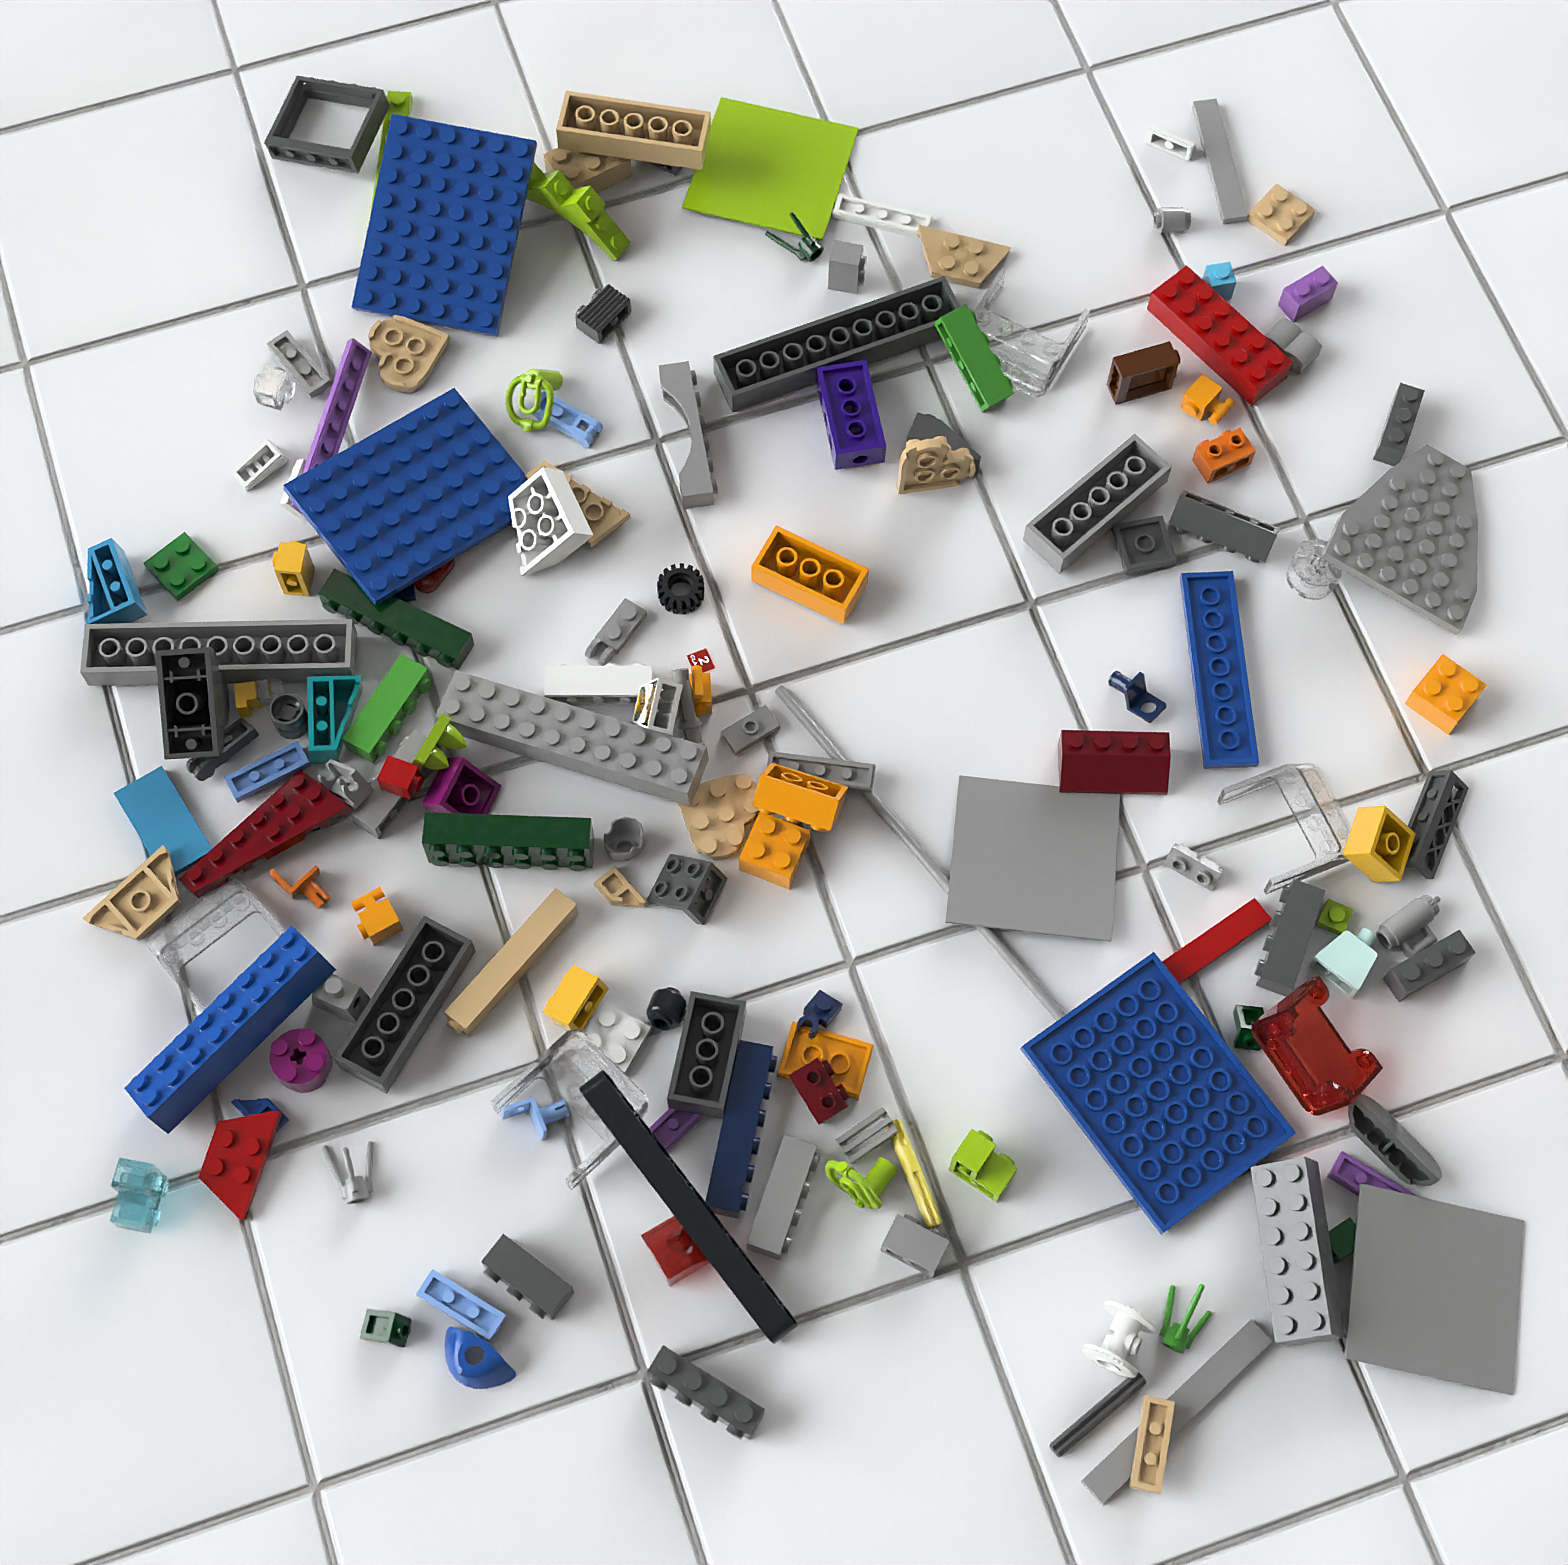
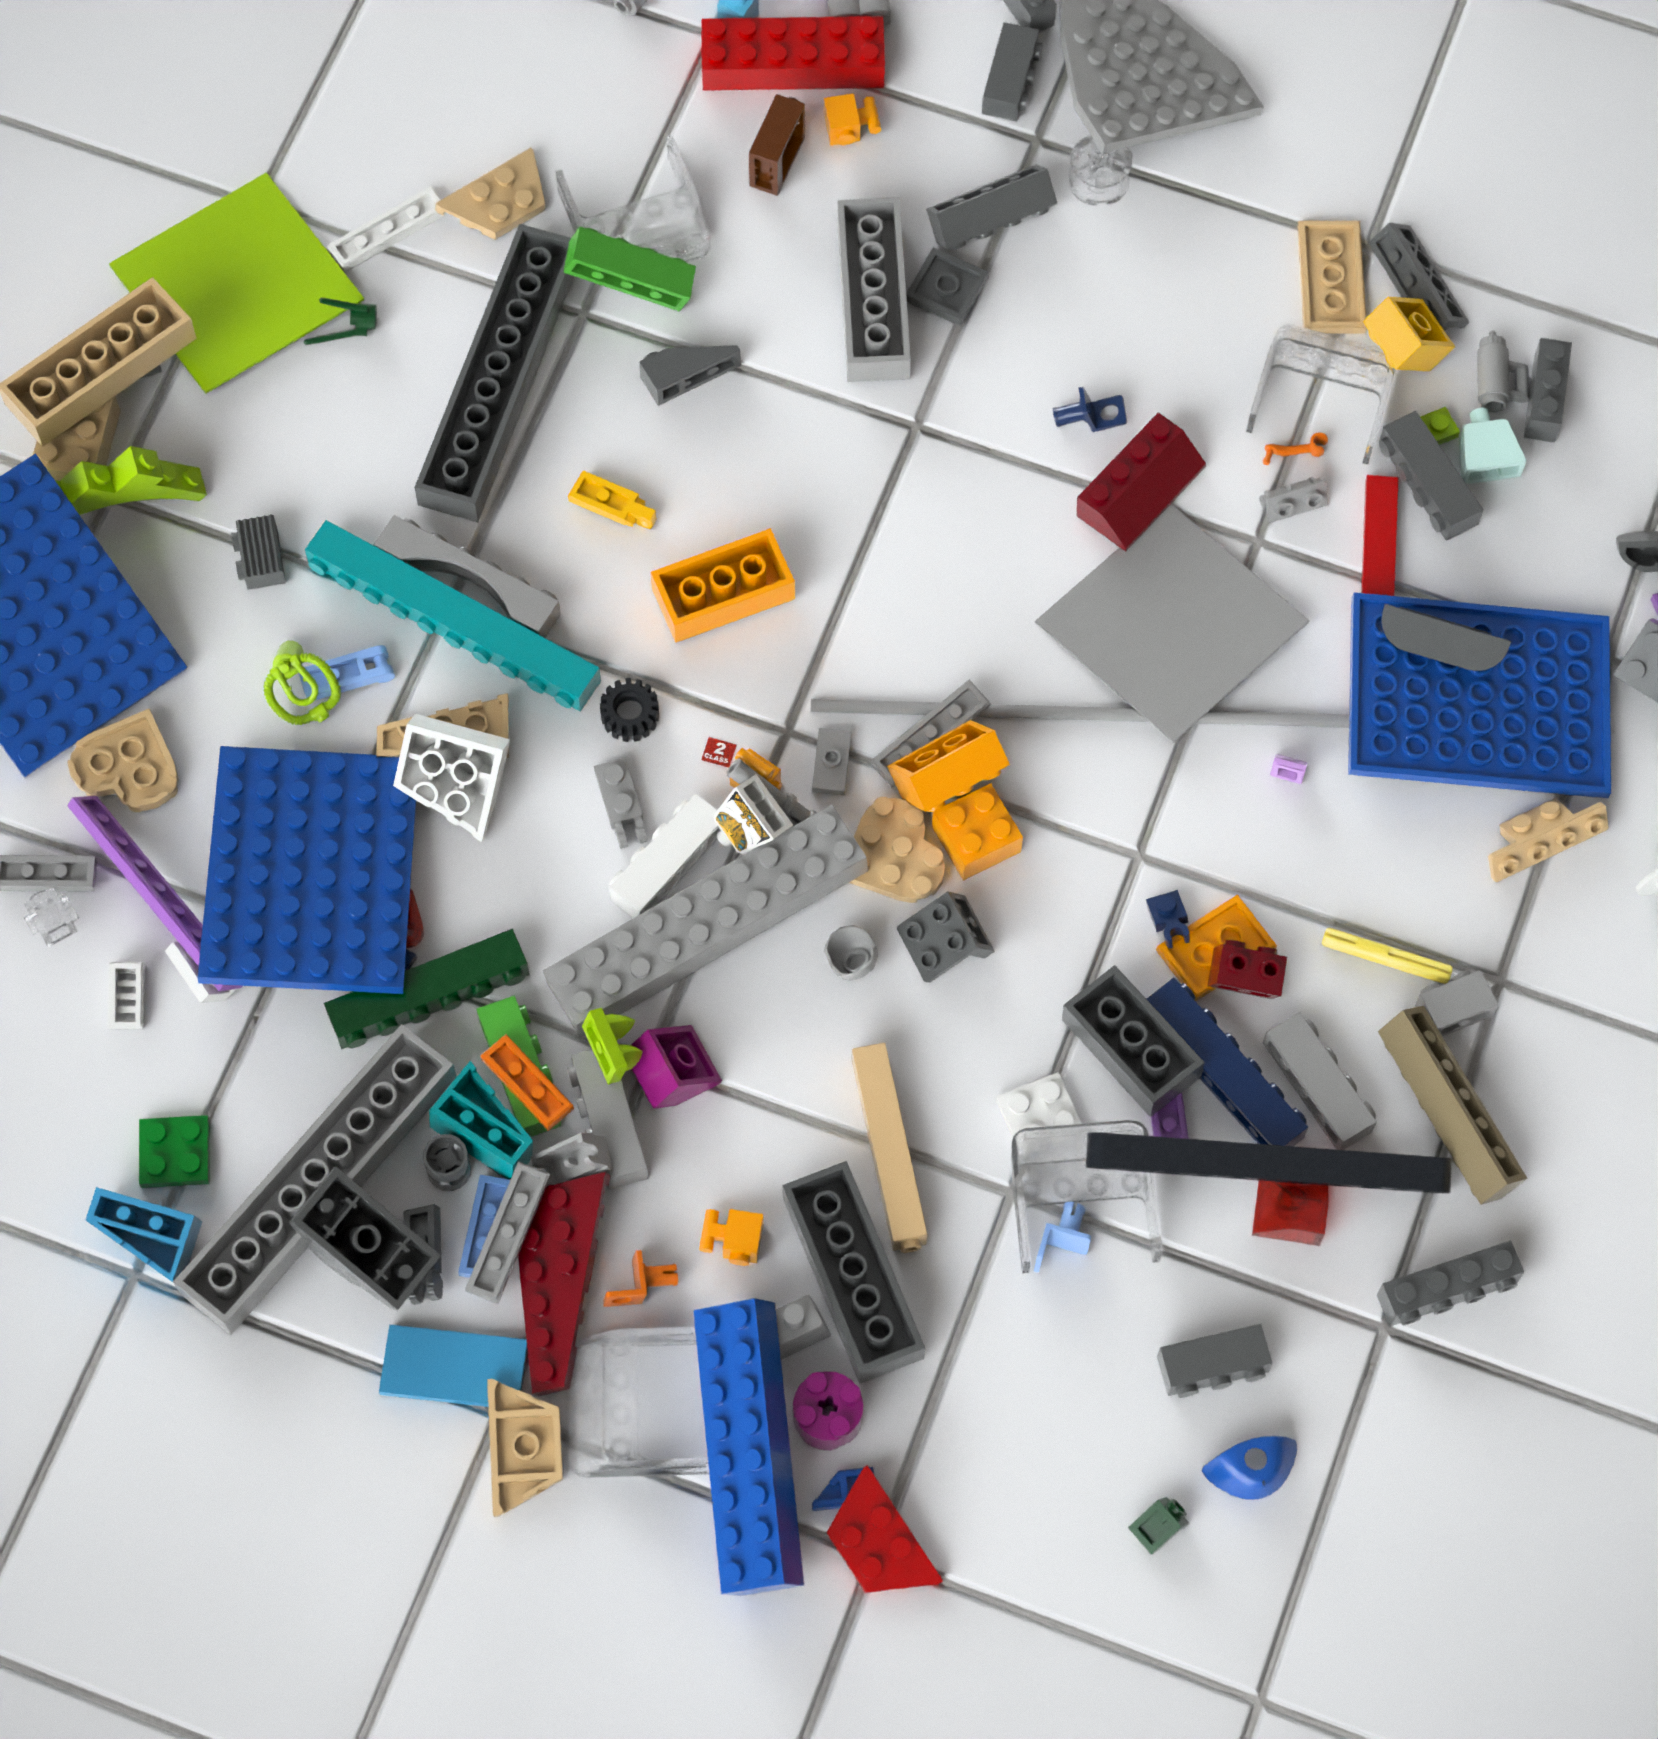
camera: 50 degrees left, 0 degrees up
clear light blue brick [110,1157,168,1234] -> none
leg [233,678,286,718] -> none
yellow brick [273,541,315,597] -> none
light grey plant [322,1141,374,1204] -> none
red brick [377,755,423,800] -> none
light blue plate [416,1269,507,1342] -> none
dark green brick [422,812,595,871] -> none
yellow brick [543,965,609,1036] -> none
tan tile [594,866,648,908] -> none
black head [646,987,687,1031] -> none
dark purple brick [816,360,886,470] -> none
lime piece [825,1157,898,1209] -> none
light grey brick [828,240,867,294] -> none
light grey tile [836,1107,899,1164] -> none
tan plate [897,436,976,494] -> none
lime brick [948,1129,1018,1202] -> none
blue plate [1180,571,1259,769] -> none
orange brick [1192,428,1256,484] -> none
dark green bracket [1233,1004,1269,1051] -> none
clear red windscreen [1251,975,1383,1116] -> none
light orange brick [1405,654,1487,735] -> none
none -> teal brick [305,520,601,712]
none -> light grey tile [465,1162,551,1304]
none -> orange tile [480,1034,574,1131]
none -> yellow hinge [568,471,657,530]
none -> dark grey brick [981,22,1043,122]
none -> orange piece [1263,432,1328,465]
none -> lavender slope [1270,754,1307,784]
none -> tan tile [1297,221,1367,334]
none -> dark tan brick [1377,1005,1528,1205]
none -> dark grey brick [1382,604,1511,671]
none -> tan bracket [1488,798,1609,882]

